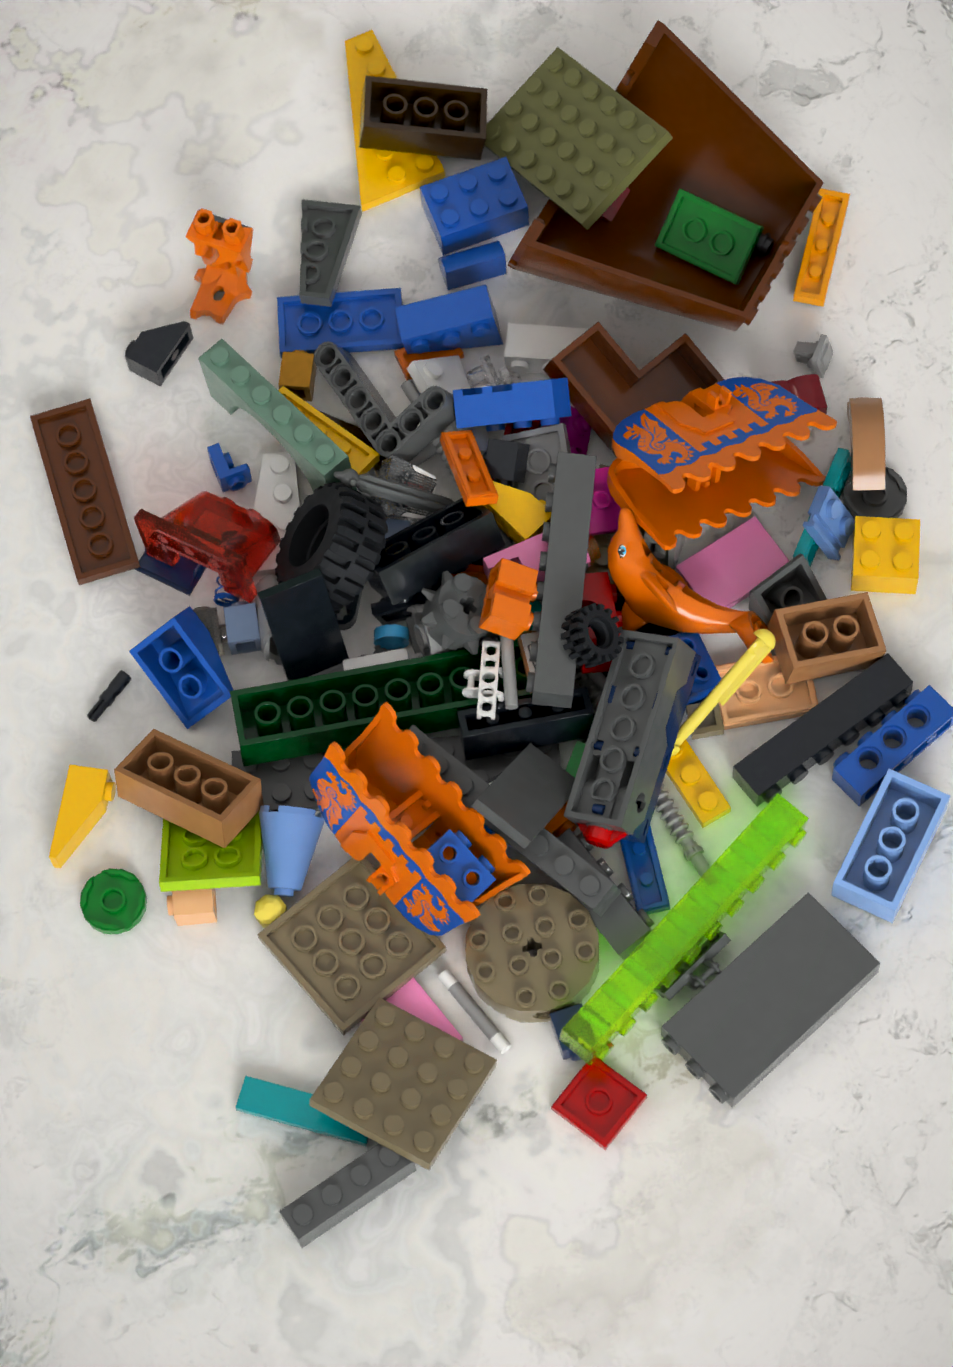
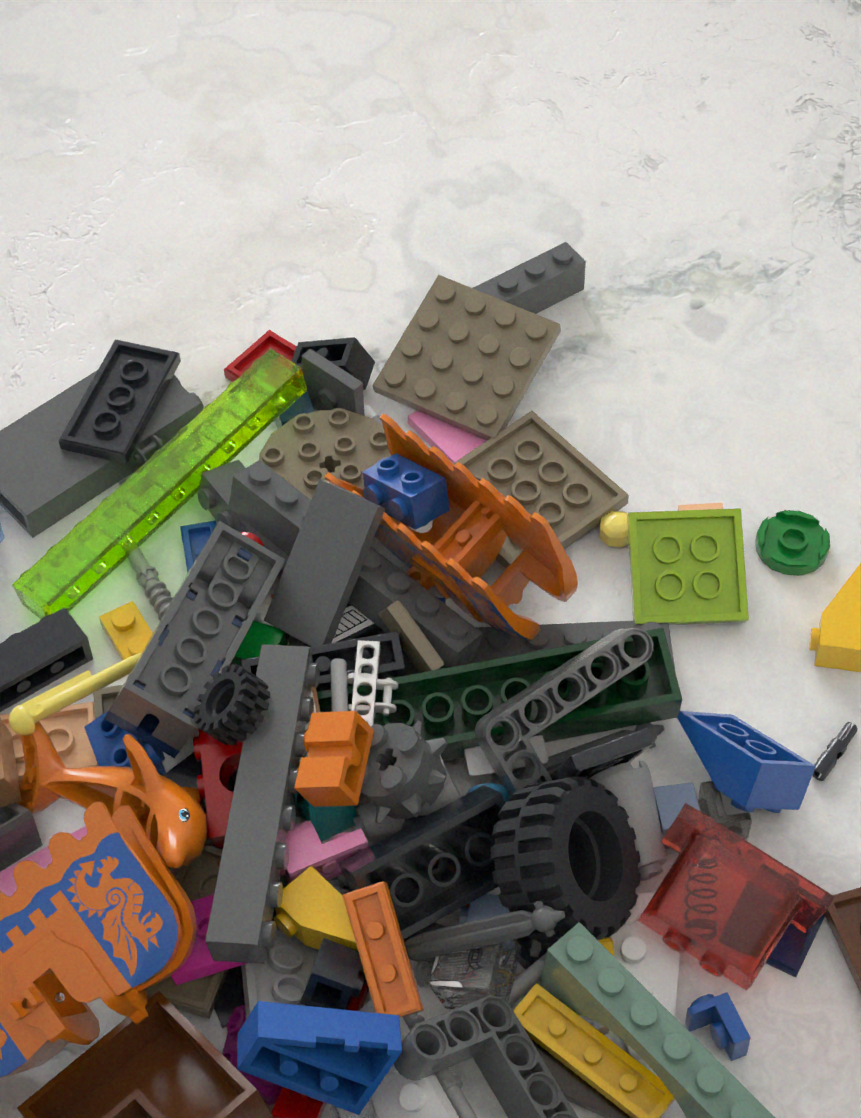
camera: 175 degrees right, 15 degrees down
medium nougat brick [114,729,263,848] -> none
teal tile [235,1076,369,1146] -> none
medium blue cone [259,805,325,897] -> none
none -> black tile [59,339,181,464]
none -> black slope [288,337,375,390]
none -> dark grey plate [302,349,365,416]
none -> dark tan tile [378,600,444,673]
none -> dark grey beam [475,628,653,797]

